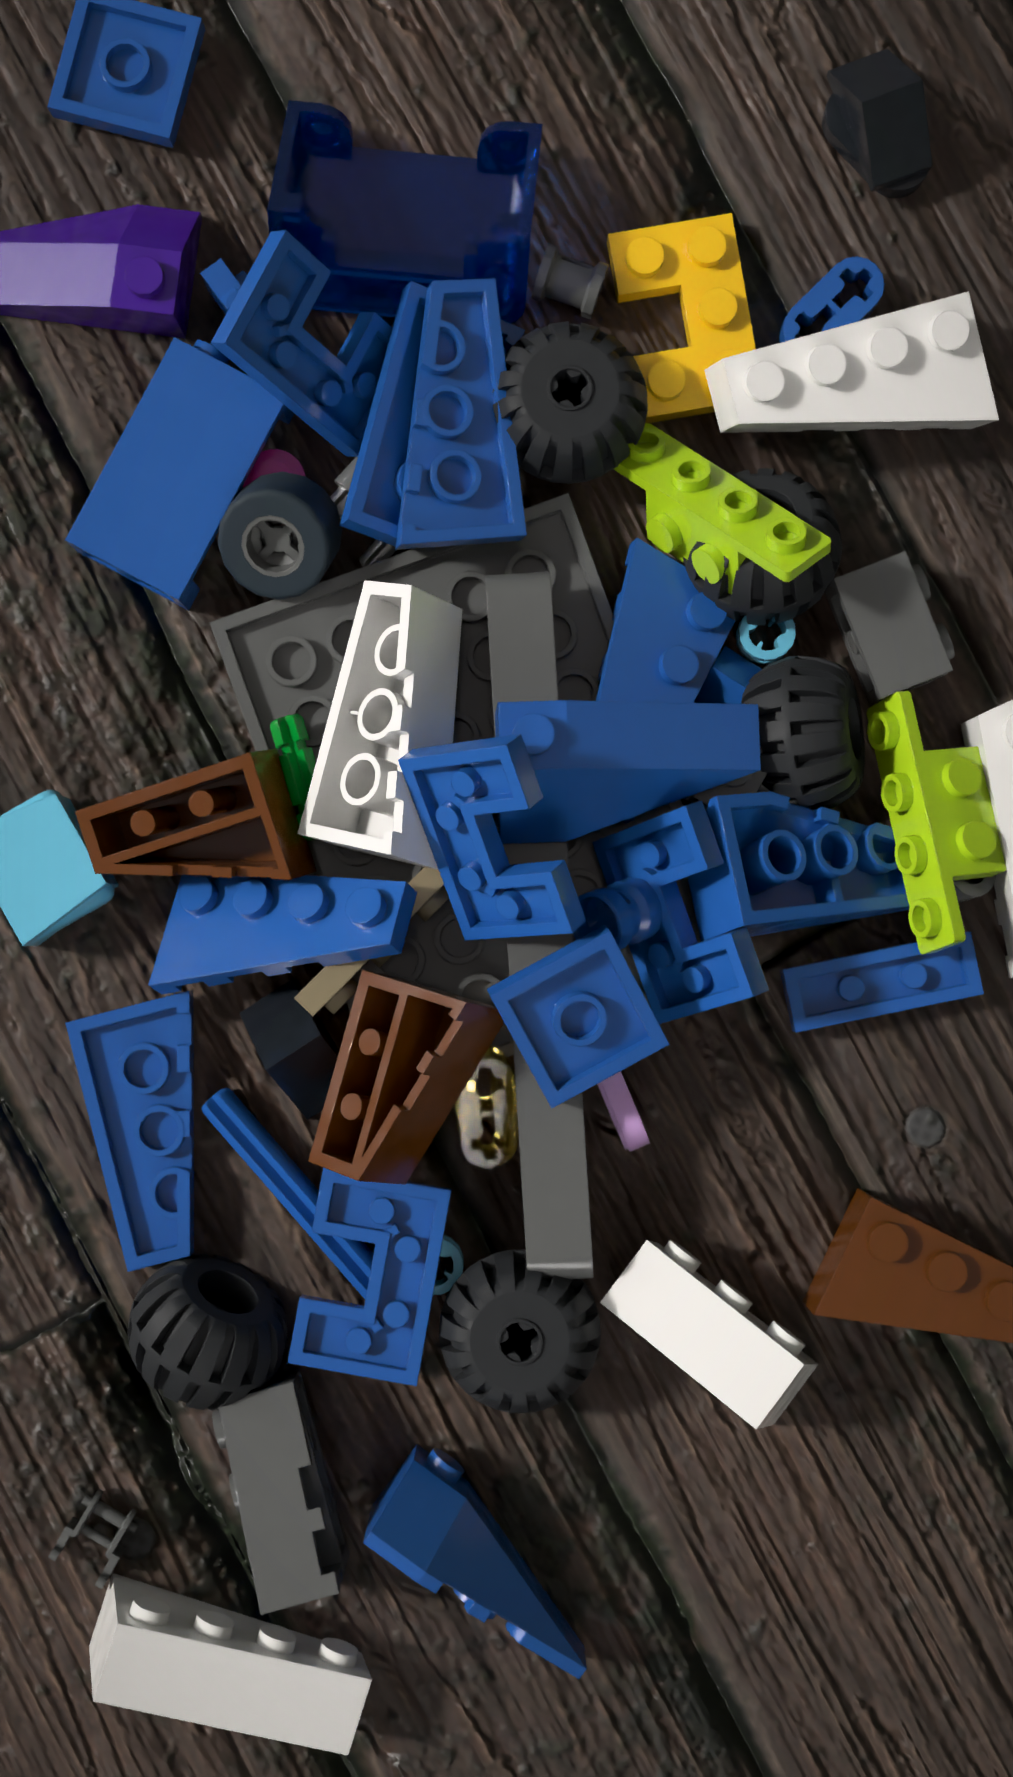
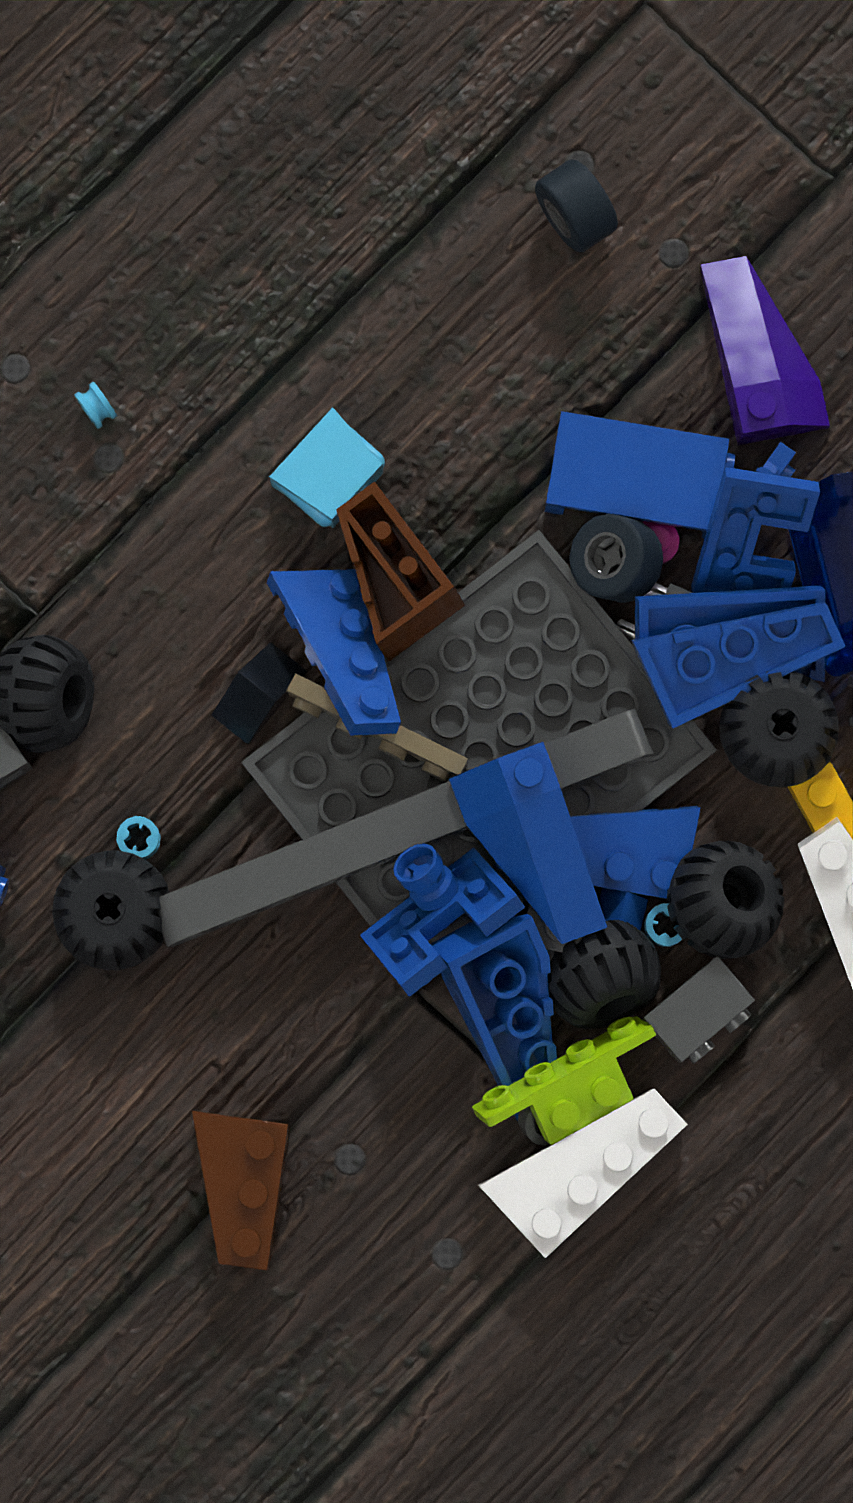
camera: 70 degrees right, 5 degrees down
blue wing [65,990,194,1272] -> none
blue axle [202,1088,430,1325] -> none
green axle [270,714,316,841] -> none
blue plate [288,1168,452,1386] -> none
white wedge [297,580,463,870] -> none
reddish brown wedge [308,970,504,1185] -> none
blue plate [398,734,586,940] -> none
clear yellow beam [456,1046,519,1168] -> none
blue plate [487,925,670,1108] -> none
lavender tile [597,1071,650,1152] -> none
white wedge [600,1239,818,1429] -> none
lime bracket [614,423,831,595] -> none
blue plate [779,931,984,1032] -> none

